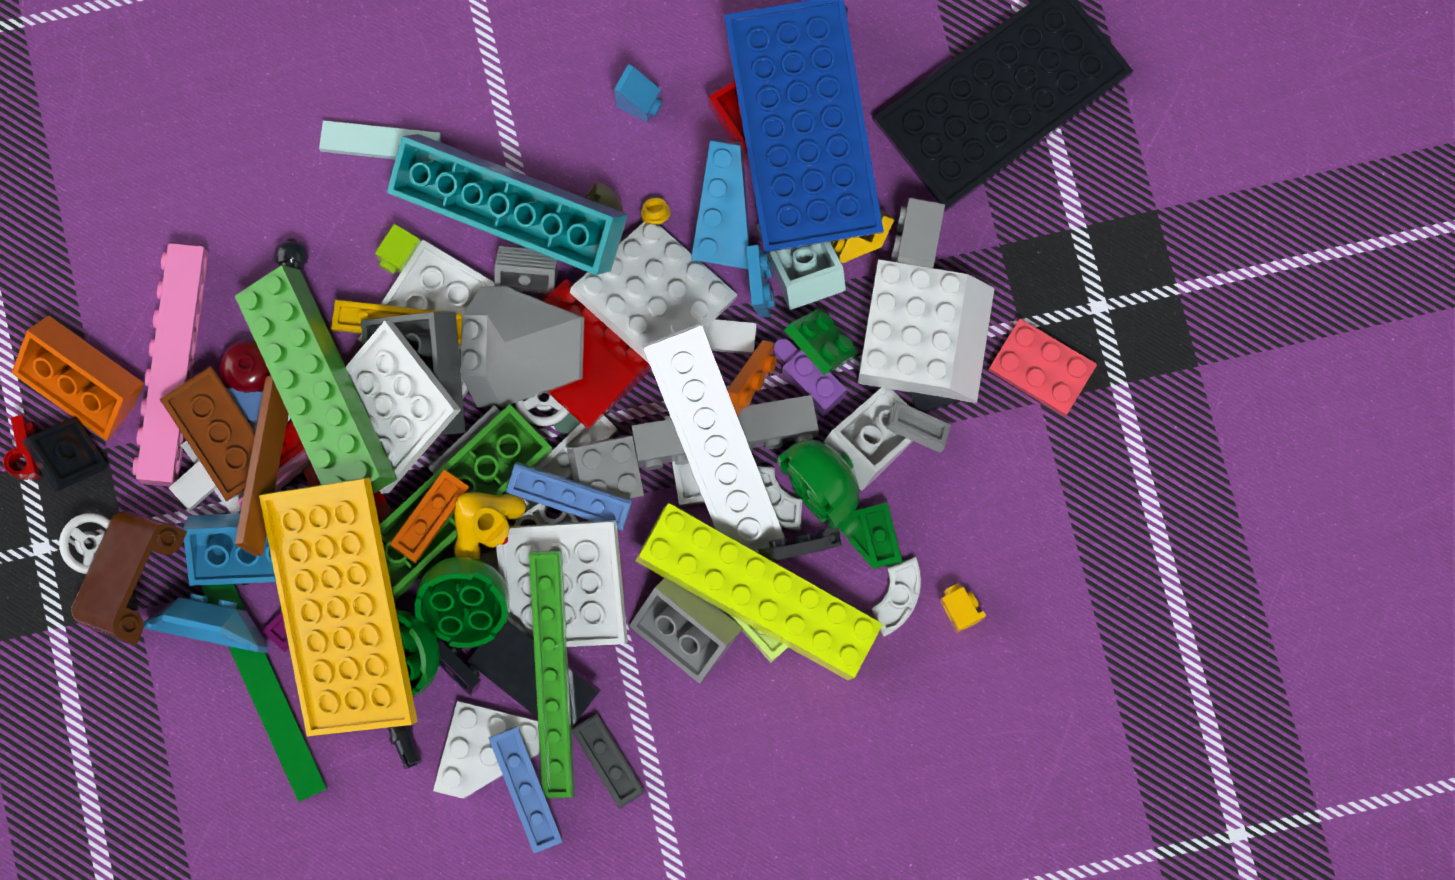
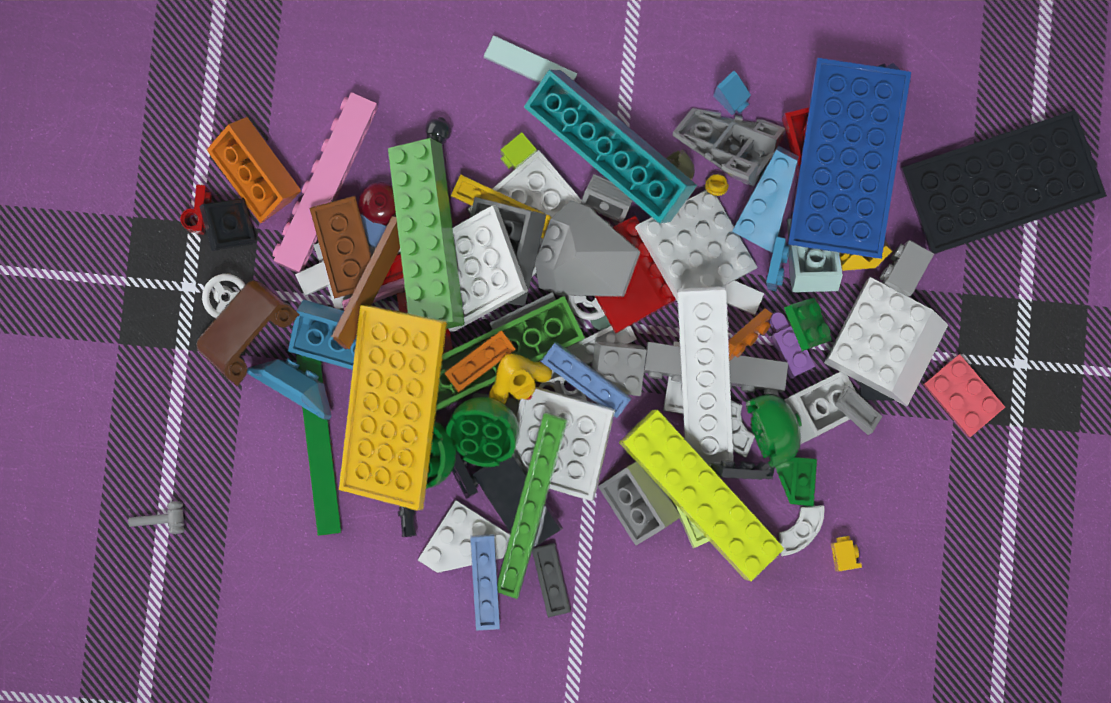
camera: 10 degrees right, 5 degrees up
magenta tile [262,610,289,652] -> none
none -> light grey piece [128,501,185,534]
none -> light grey wedge [673,108,785,186]

